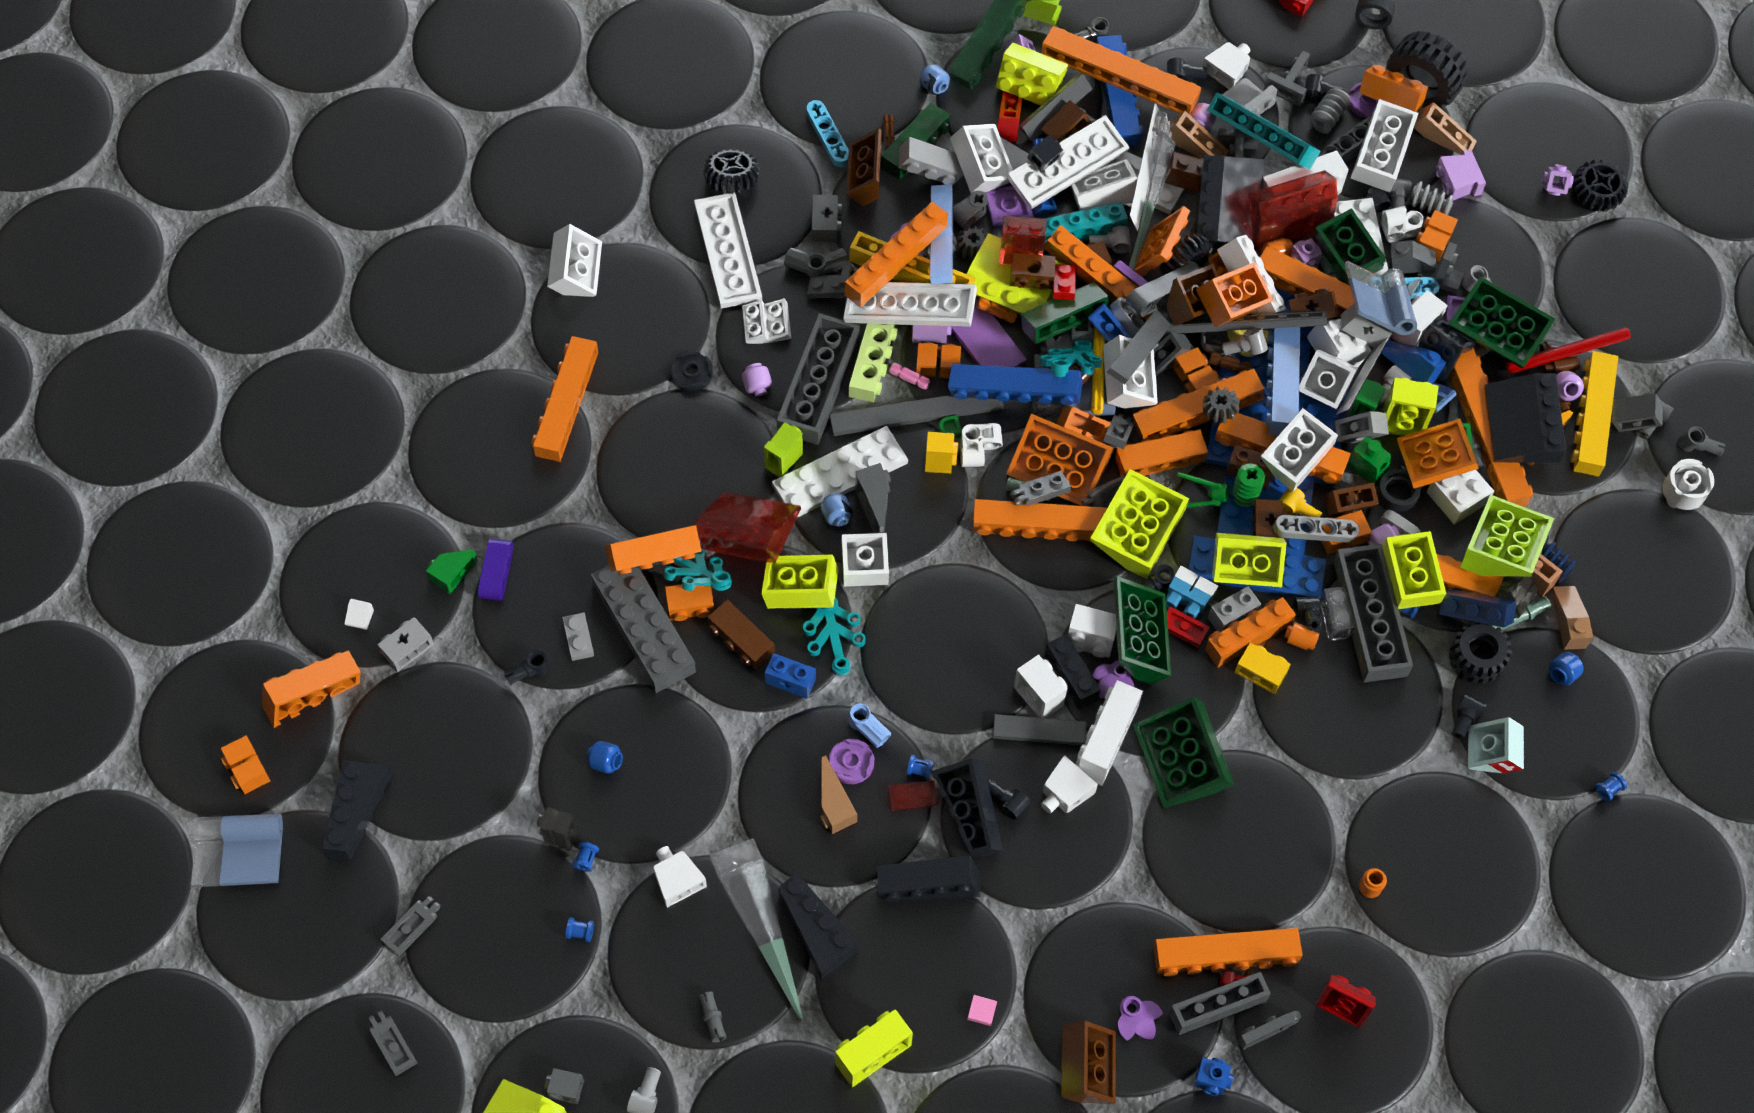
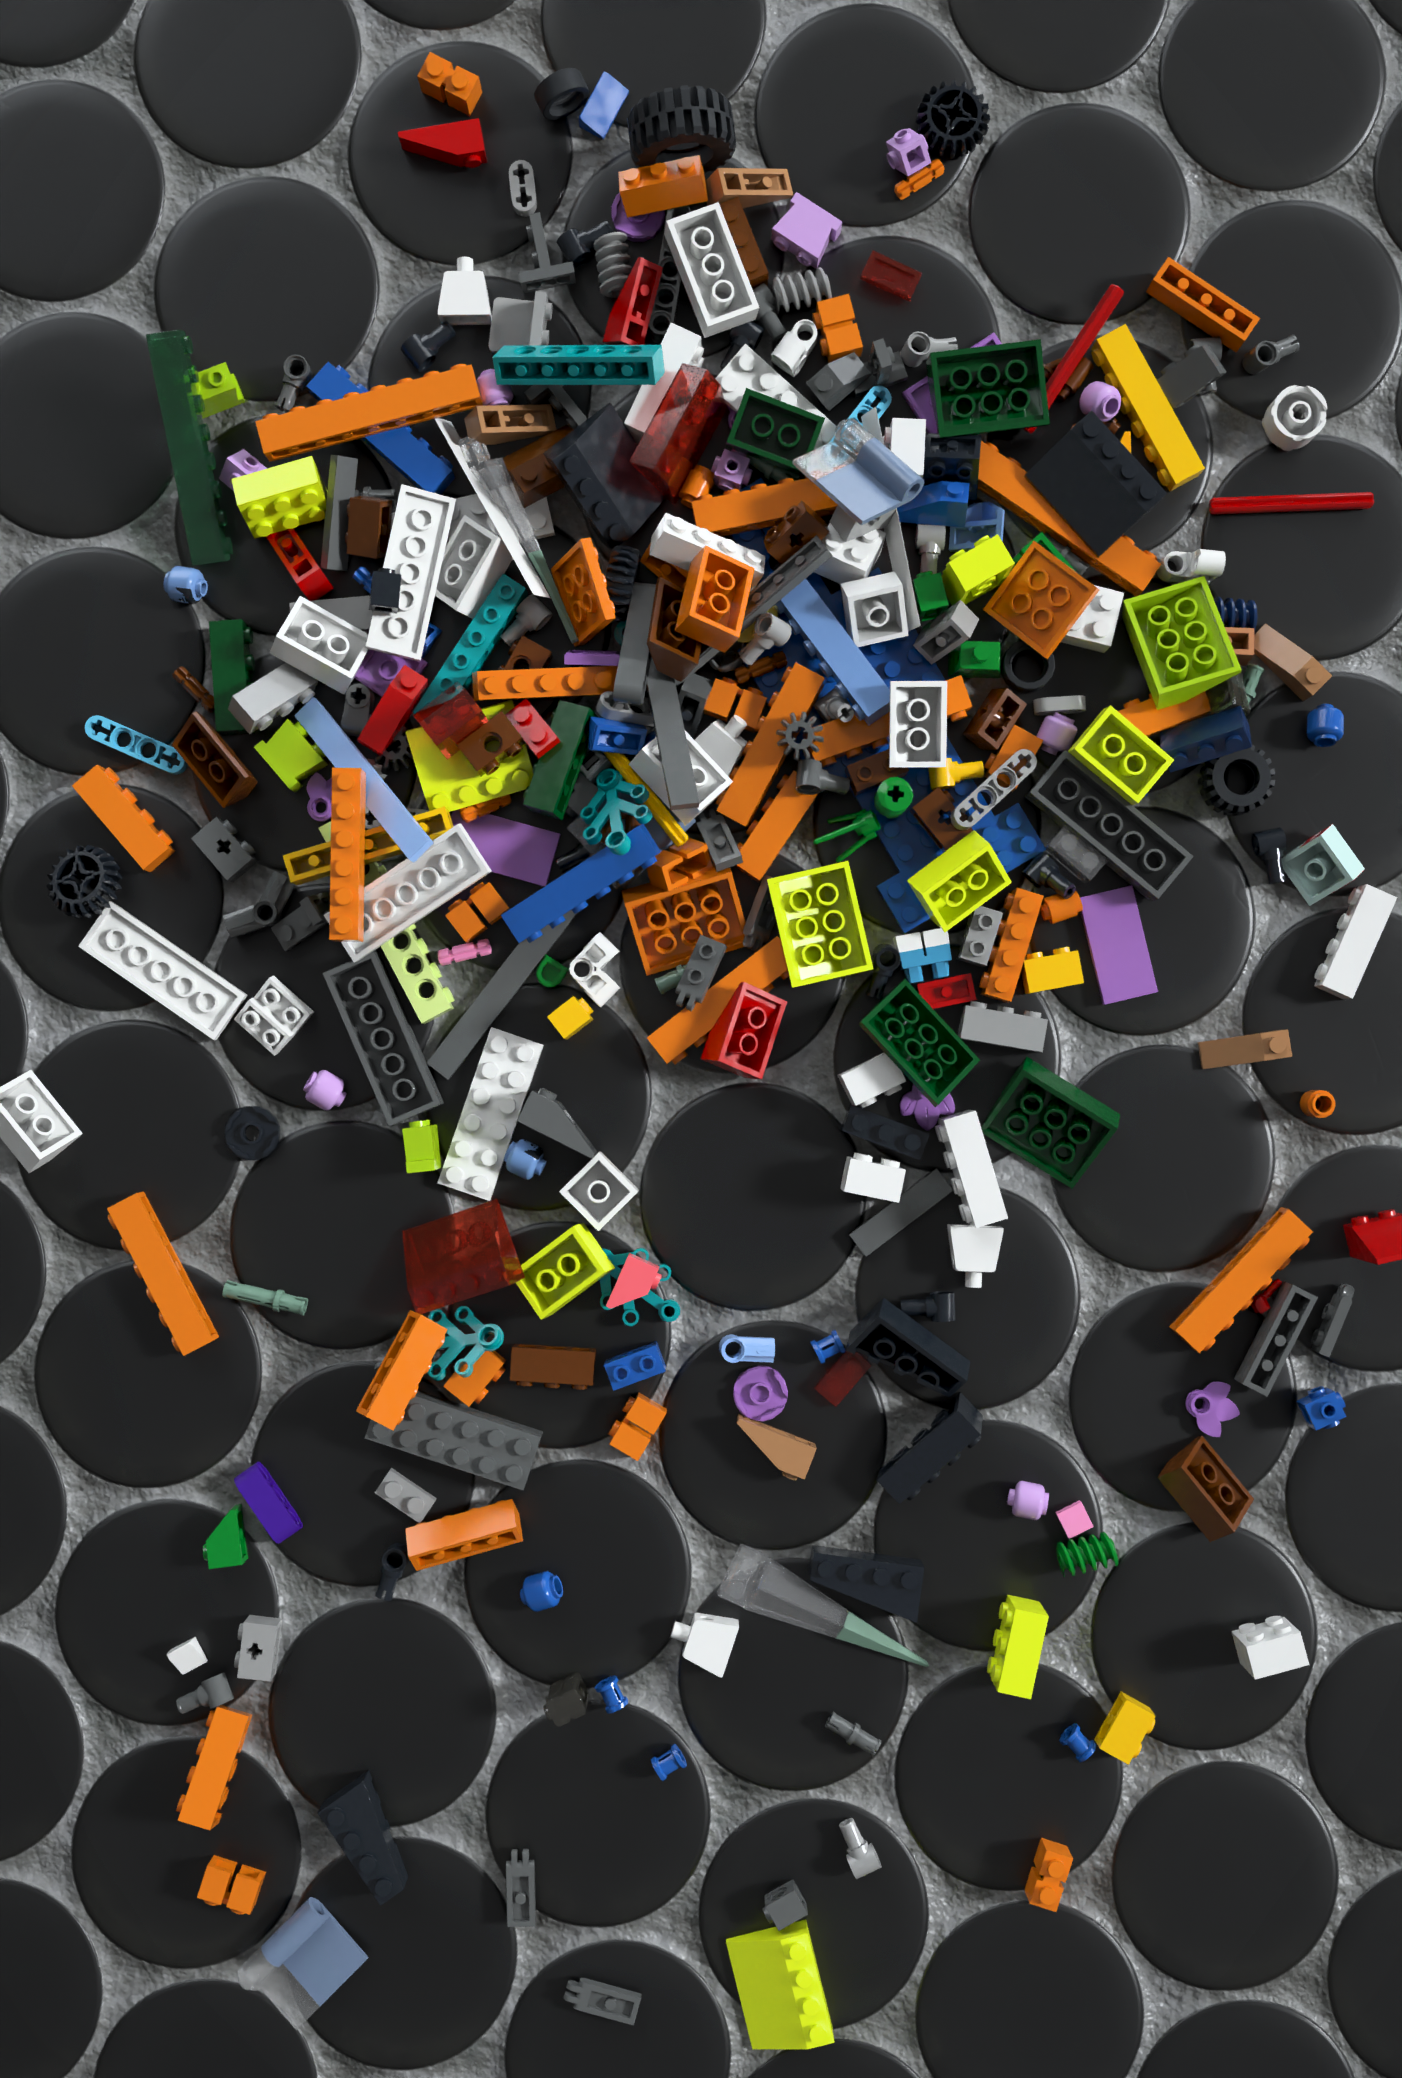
camera: 40 degrees left, 25 degrees up
none -> orange brick [72,765,175,872]
none -> dark grey pin [176,1672,234,1714]
none -> sand green pin [222,1280,308,1315]
none -> lime hips [254,719,328,793]
none -> red slope [357,665,428,756]
none -> orange brick [405,1499,523,1571]
none -> light grey beam [509,160,537,217]
none -> slope [579,71,629,140]
none -> red slope [603,257,663,345]
none -> coral slope [606,1253,662,1309]
none -> orange piece [608,1392,667,1461]
none -> white torso [695,715,748,777]
none -> red slope [701,982,787,1079]
none -> reddish brown brick [719,197,769,290]
none -> dark grey pin [796,759,850,795]
none -> light grey pin [813,688,854,723]
none -> clear red plate [860,250,922,302]
none -> orange axle [894,159,945,200]
none -> light grey brick [958,1001,1048,1052]
none -> lavender head [1007,1481,1049,1520]
none -> green piece [1056,1532,1118,1577]
none -> medium lavender tile [1080,885,1158,1005]
none -> orange brick [1146,257,1260,352]
none -> white piece [1156,549,1226,585]
none -> medium nougat slope [1198,1029,1292,1069]
none -> red axle [1209,492,1374,514]
none -> white brick [1314,884,1397,1000]

